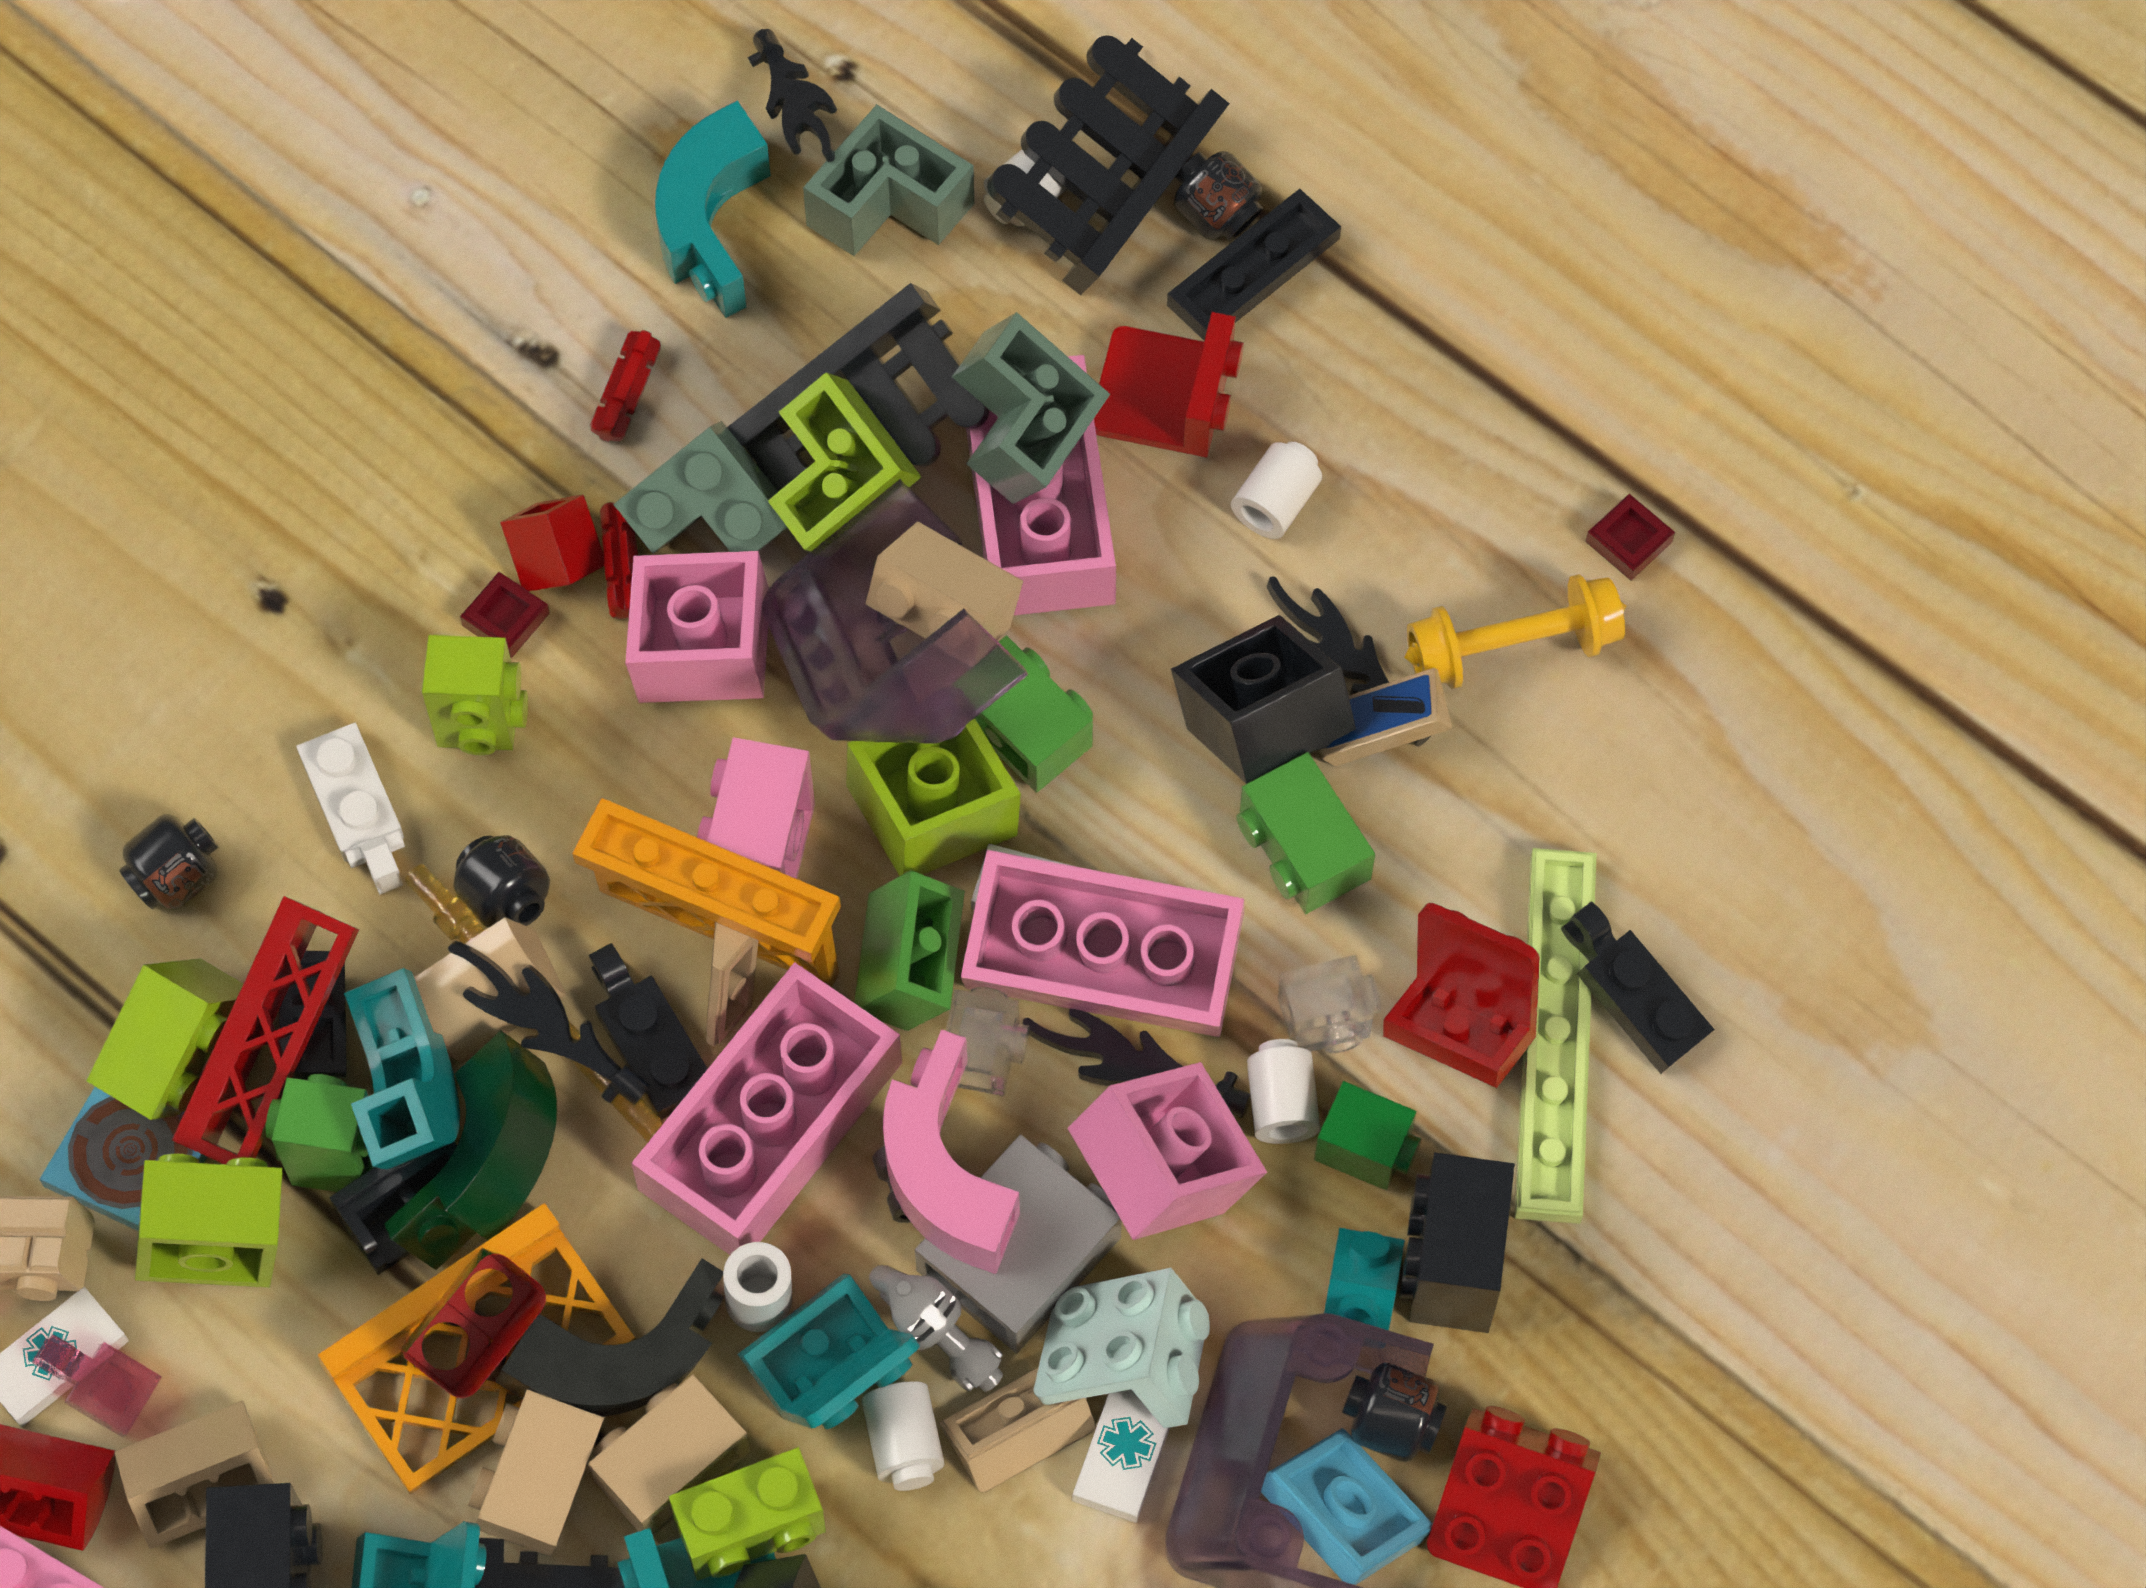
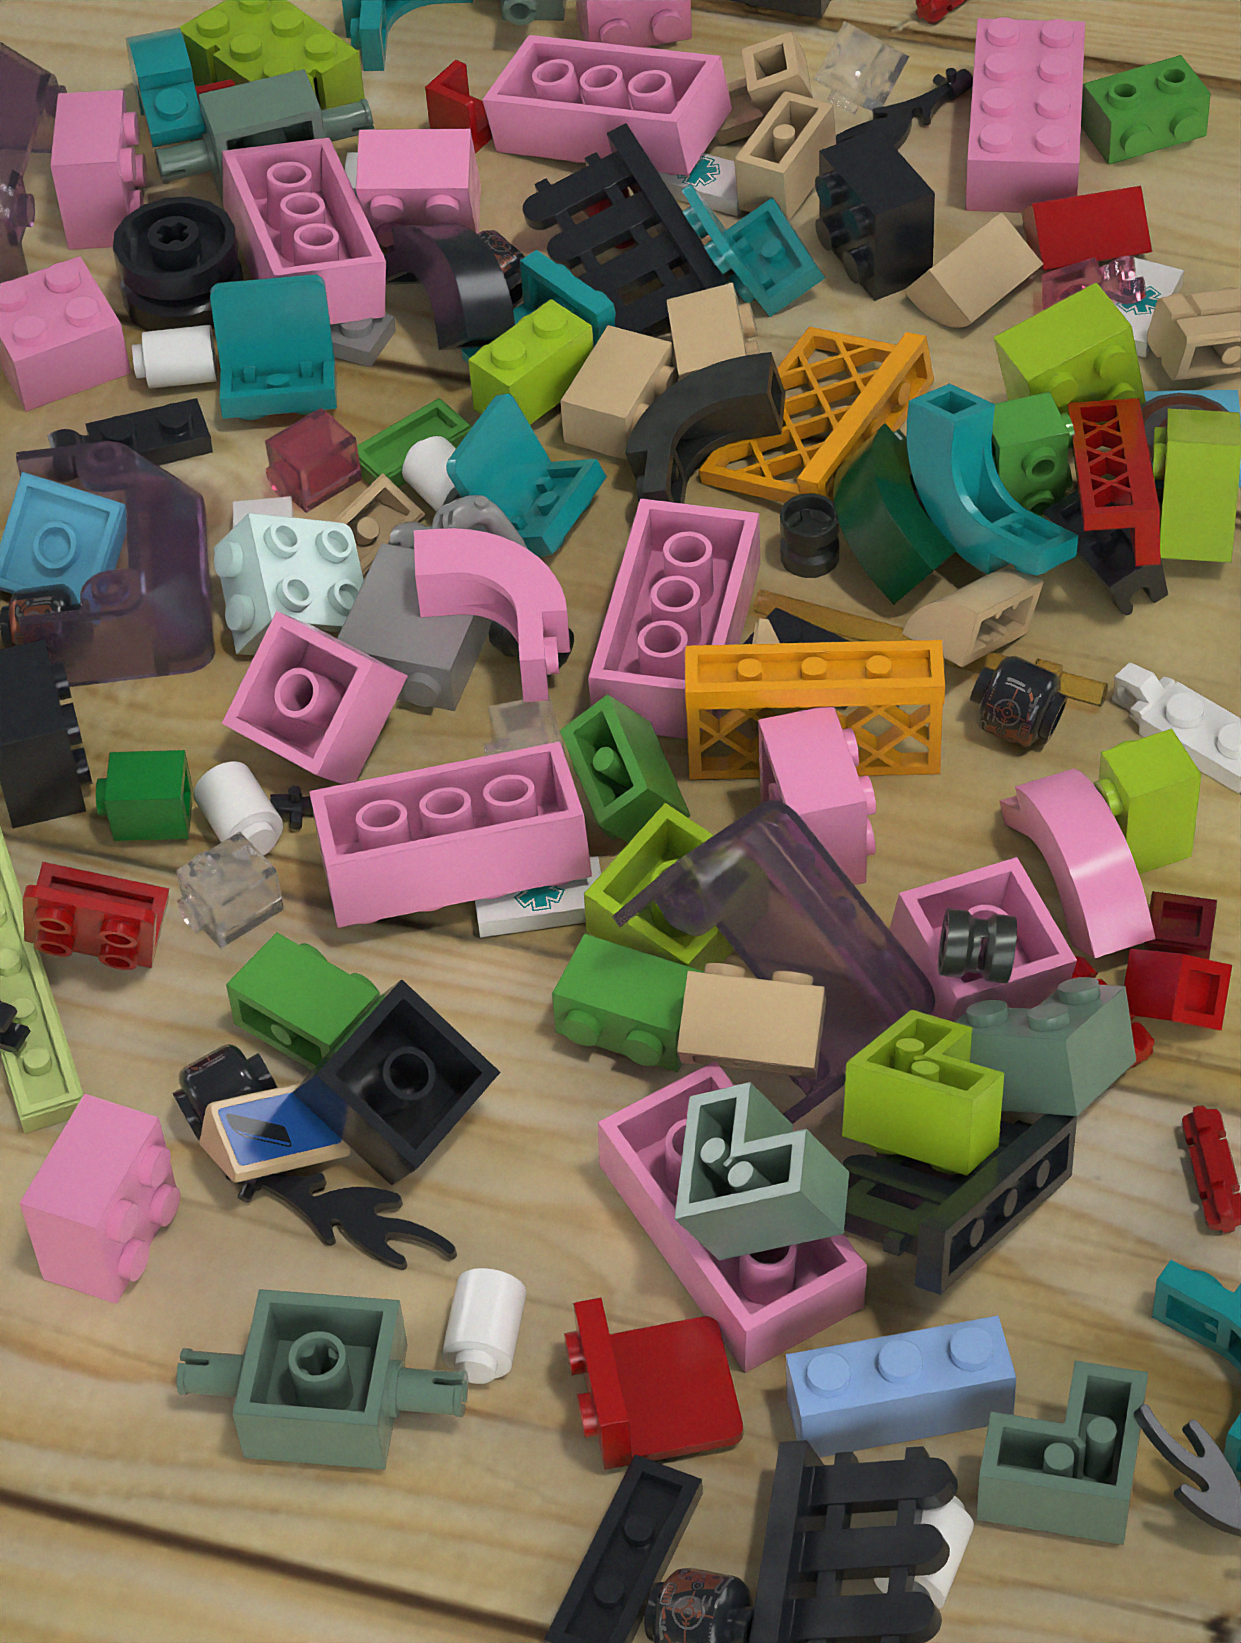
camera: 160 degrees right, 15 degrees down
red piece [400,1248,546,1398] -> none
black piece [448,941,651,1106] -> none
white brick [723,1242,792,1332] -> none
teal bracket [1322,1227,1405,1340] -> none
yellow piece [1404,574,1627,689] -> none
dark red tile [1585,493,1675,581] -> none
none -> bright pink brick [19,1094,180,1304]
none -> black head [172,1044,278,1140]
none -> sand green brick [177,1289,468,1470]
none -> clear pink brick [265,408,362,513]
none -> bright green tile [347,398,472,488]
none -> pearl dark grey wheel [780,494,839,578]
none -> light blue brick [786,1316,1016,1458]
none -> pearl dark grey wheel [938,908,1017,984]
none -> bright pink arch [999,768,1156,958]

